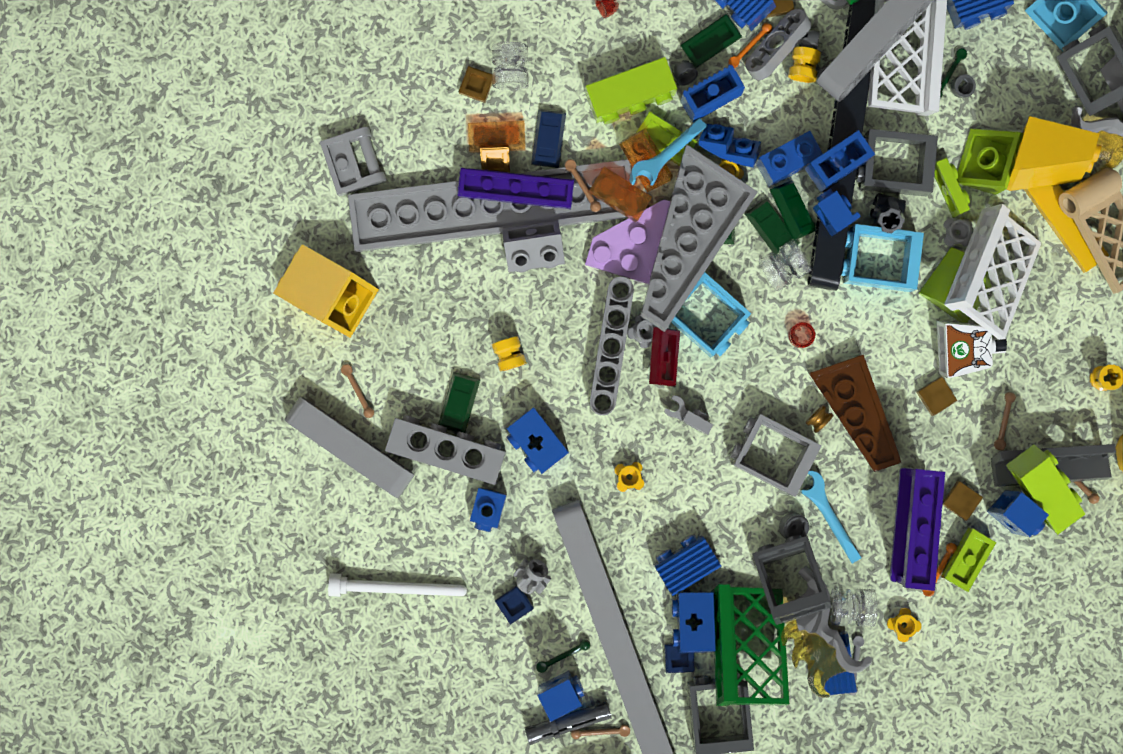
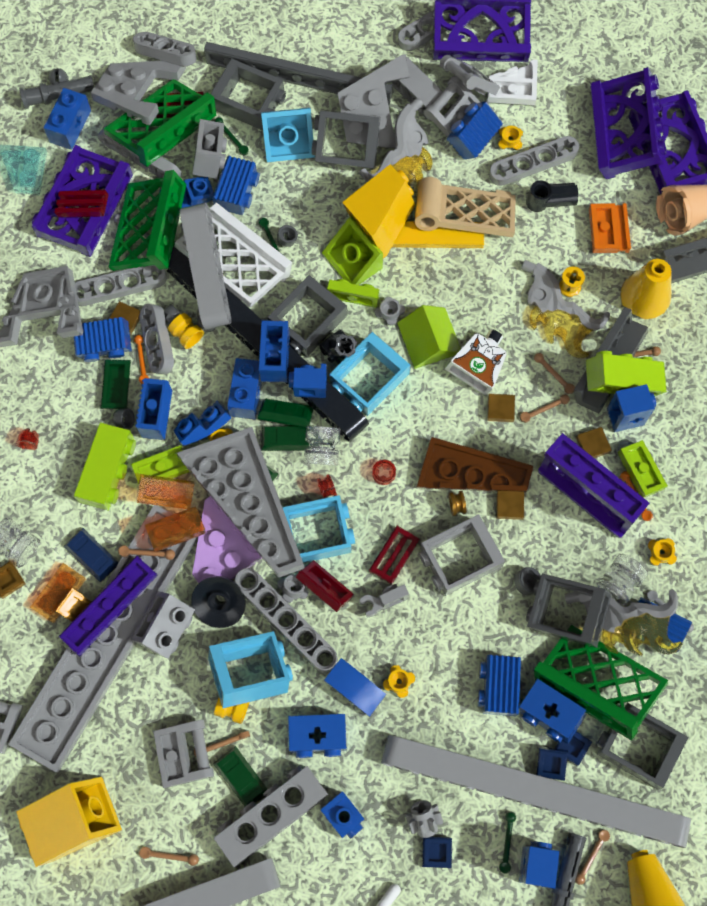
camera: 55 degrees left, 15 degrees down
medium azure piece [629,118,708,185] -> none
medium azure piece [800,470,861,564] -> none
white fence [944,204,1041,340] -> none
none -> light grey plate [153,720,214,788]
none -> black dish [191,576,246,628]
none -> medium nougat hinge [194,731,250,757]
none -> medium azure window [208,631,293,708]
none -> clear red bush [316,474,337,499]
none -> blue slope [324,658,386,717]
none -> dark red tile [369,525,420,585]
none -> pearl gold tile [497,491,524,520]
none -> medium nougat hinge [520,394,570,423]
none -> piece [521,260,610,358]
none -> dark blue tile [536,746,568,781]

